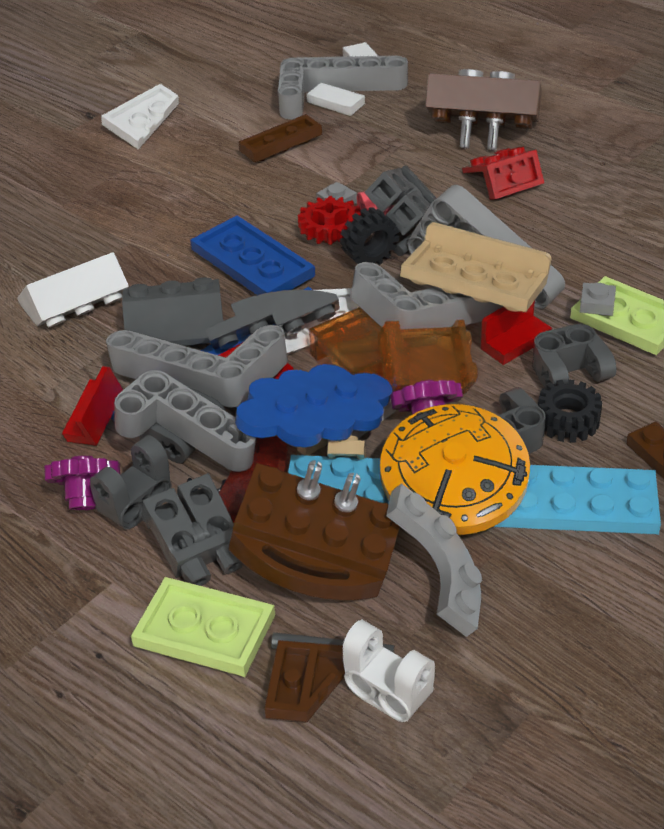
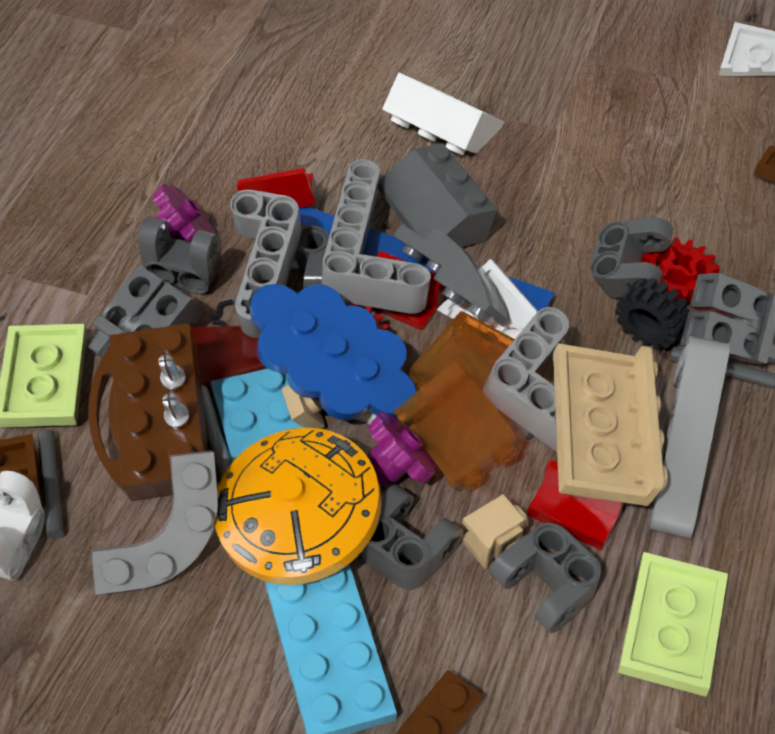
camera: 65 degrees right, 10 degrees up
blue plate [190,215,315,295] -> none
light grey plate [316,182,357,204] -> none
black tyre [538,379,602,443] -> none
light grey plate [580,283,616,316] -> none
none -> tan window [461,494,529,570]
none -> dark grey piece [590,217,674,298]

